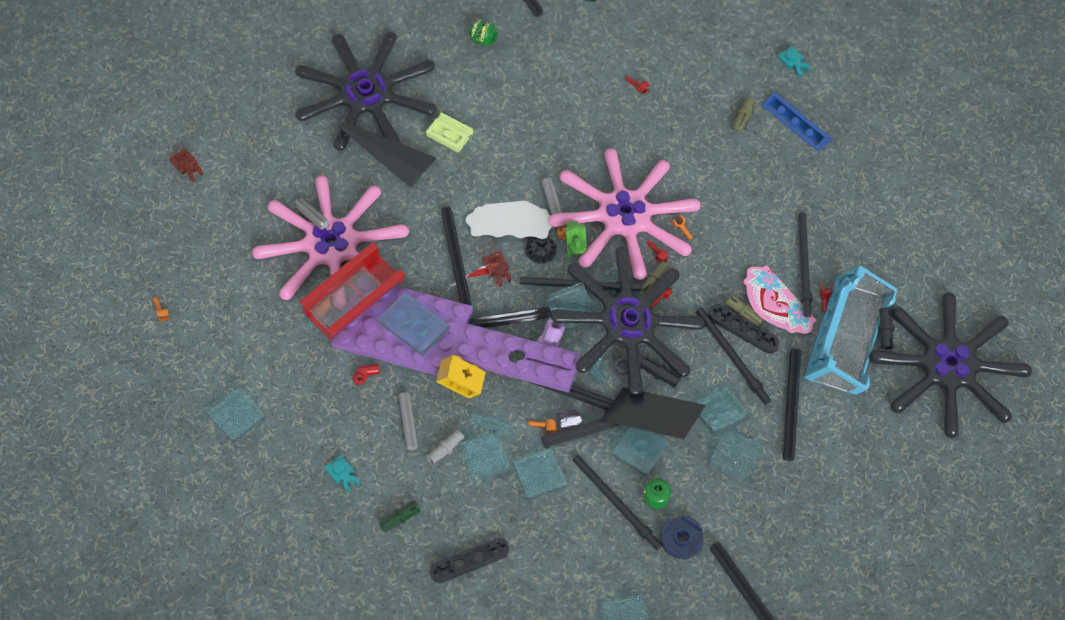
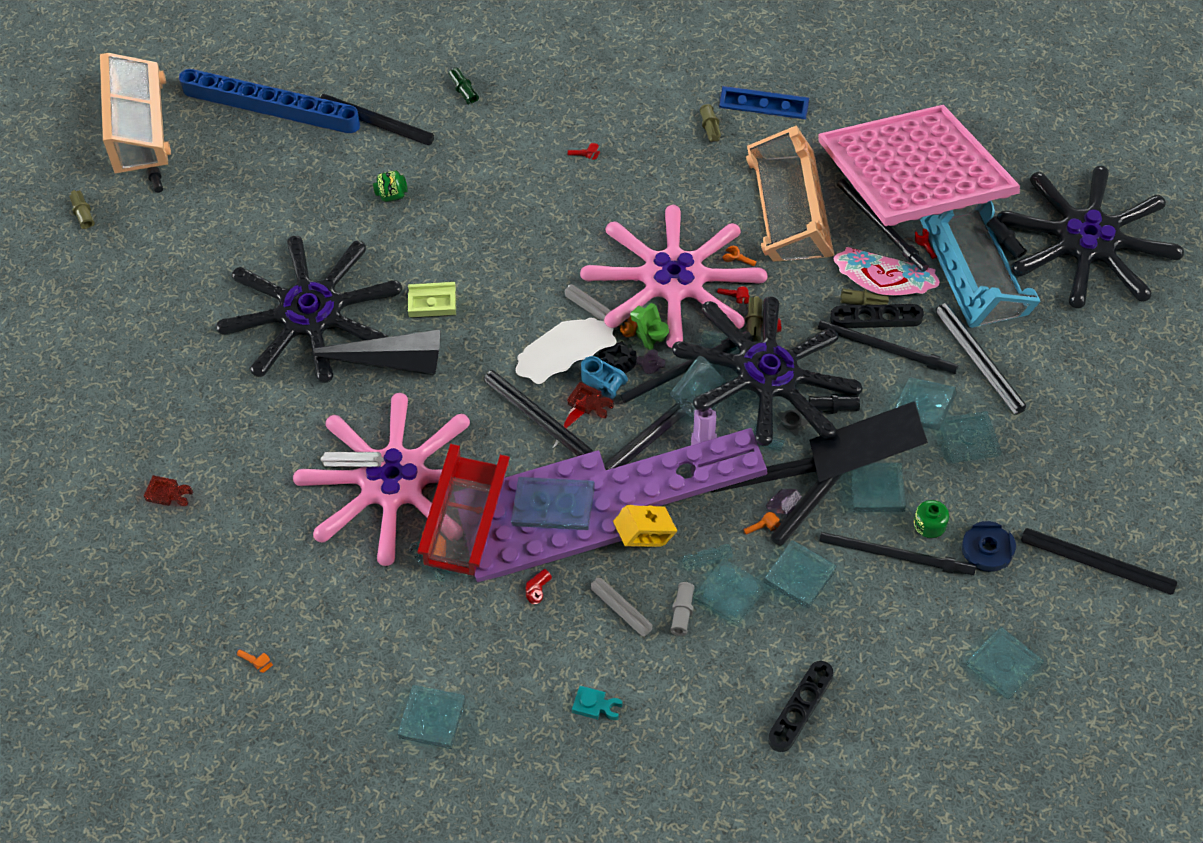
camera: 30 degrees left, 5 degrees down
dark green axle [379,500,421,532] -> none
teal plate [778,46,810,77] -> none
none -> dark azure piece [581,356,628,400]
none -> clear purple plate [637,349,665,374]
none -> clear windscreen [746,125,834,262]
none -> bright pink plate [818,105,1020,226]

